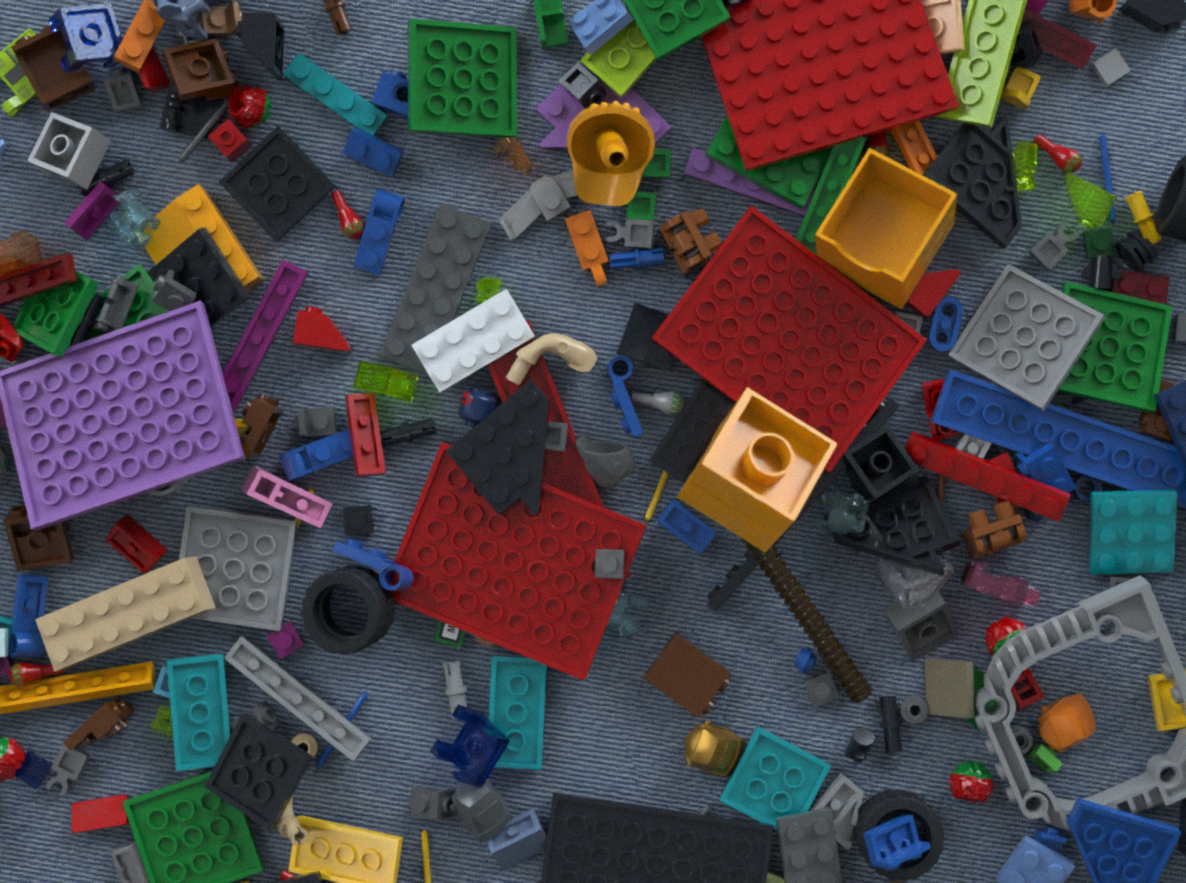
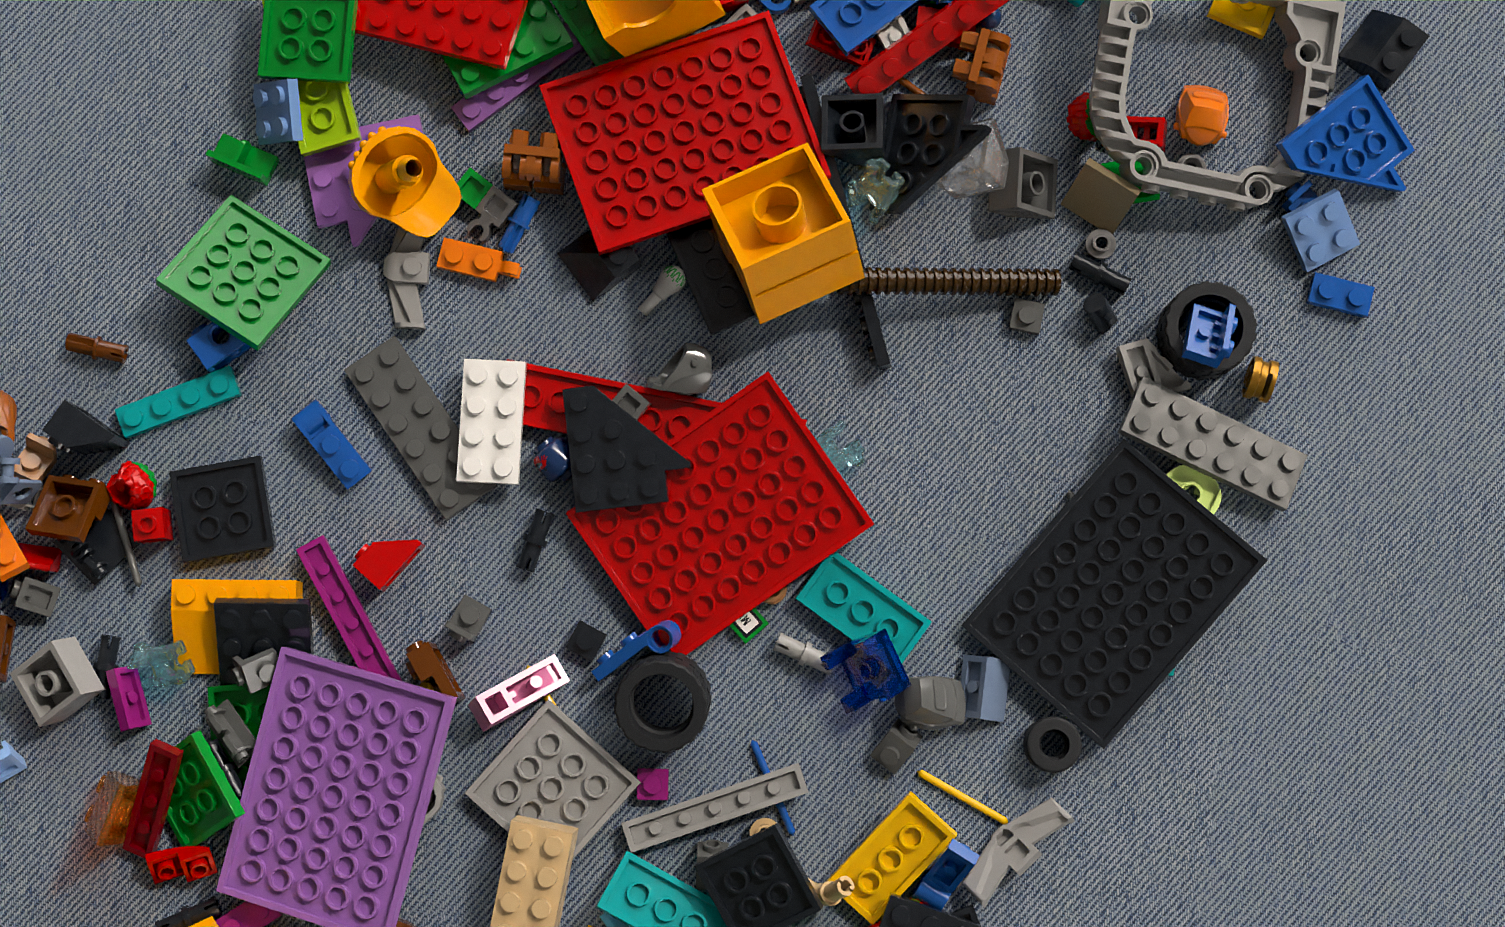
camera: 60 degrees left, 5 degrees down
red slope [105,515,167,574] -> none
blue plate [279,429,353,482] -> none
red piece [330,190,365,240] -> none
blue plate [343,127,404,177] -> none
red plate [345,393,386,478] -> none
clear neon green slope [353,361,418,402] -> none
clear neon green plate [475,277,503,304] -> none
clear orange bracket [493,137,533,176] -> none
tan piece [506,333,597,386] -> none
black bracket [558,62,607,109] -> none
flat silver plate [595,549,625,578] -> none
blue plate [608,355,644,438] -> none
green plate [642,149,671,179] -> none
reddish brown panel [643,632,731,718] -> none
yellow axle [645,470,669,522] -> none
blue plate [657,499,717,555] -> none
pearl gold helmet [683,720,745,776] -> none
teal plate [719,726,832,831] -> none
blue plate [794,647,817,674] -> none
red piece [949,761,994,803] -> none
clear pink hips [961,560,1041,608] -> none
bright green plate [1025,745,1063,774] -> none

